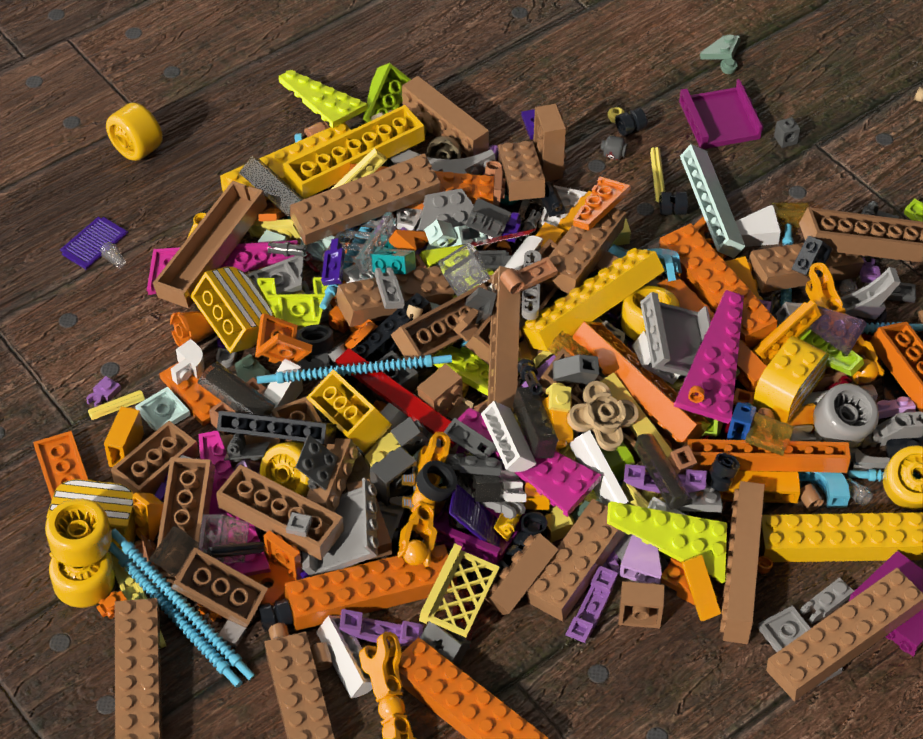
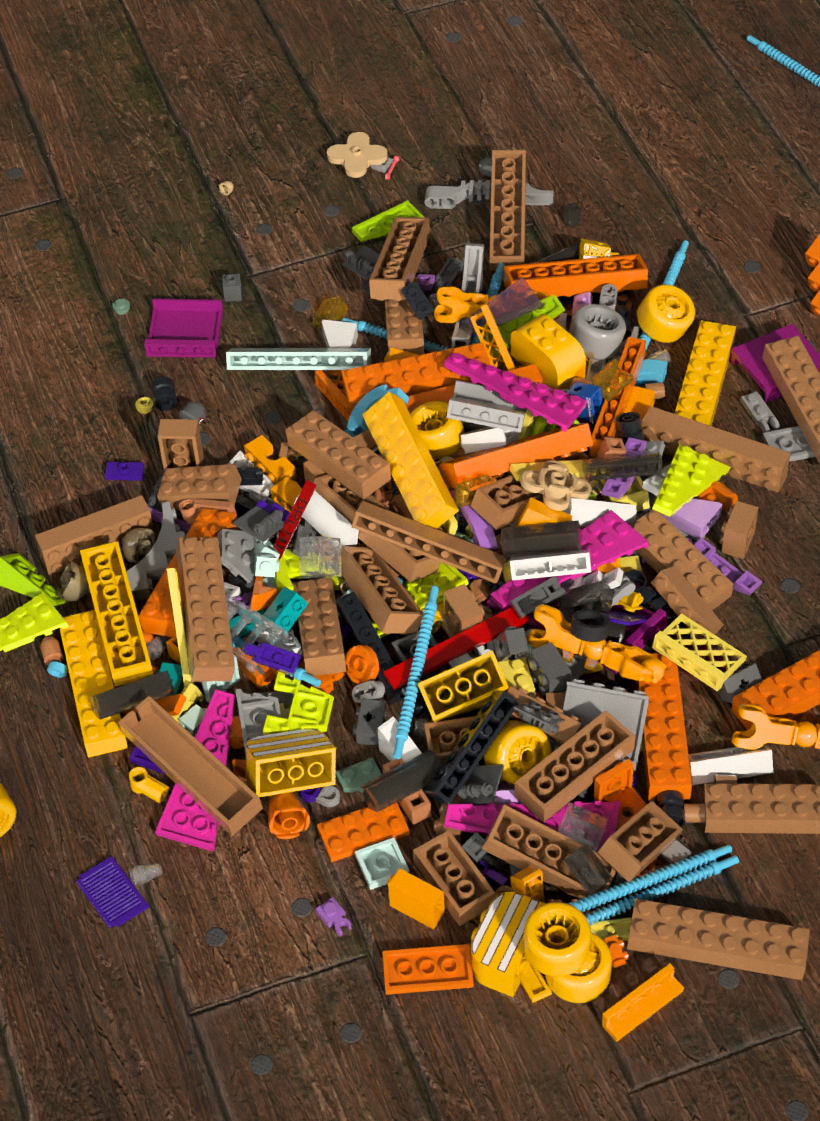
camera: 70 degrees left, 0 degrees up
light yellow axle [88,390,145,420] -> none
white brick [171,339,204,385] -> none
black axle [207,541,265,558] -> none
orange bracket [255,313,312,364] -> none
dark grey pin [268,242,307,257] -> none
light grey tile [286,512,313,537] -> none
black tyre [297,324,334,356] -> none
medium lavender slope [339,609,424,646] -> none
light grey hinge [375,268,404,309] -> none
tan hinge [407,304,423,320] -> none
dark grey hinge [445,454,502,476] -> none
medium nougat bracket [453,308,478,342] -> none
dark grey panel [465,287,497,325] -> none
nougat plate [500,257,558,294] -> none
black pin [517,358,543,395] -> none
light grey beam [522,250,541,320] -> none
light yellow bracket [546,383,571,412] -> none
dark grey slope [553,354,599,385] -> none
orange wing [573,176,631,231] -> none
light yellow axle [650,147,665,203] -> none
black wheel [659,191,688,215] -> none
light orange tile [681,554,721,621] -> none
orange hinge [688,385,705,403] -> none
sand green wing [700,35,741,59] -> none
none -> light orange fence [602,964,684,1042]

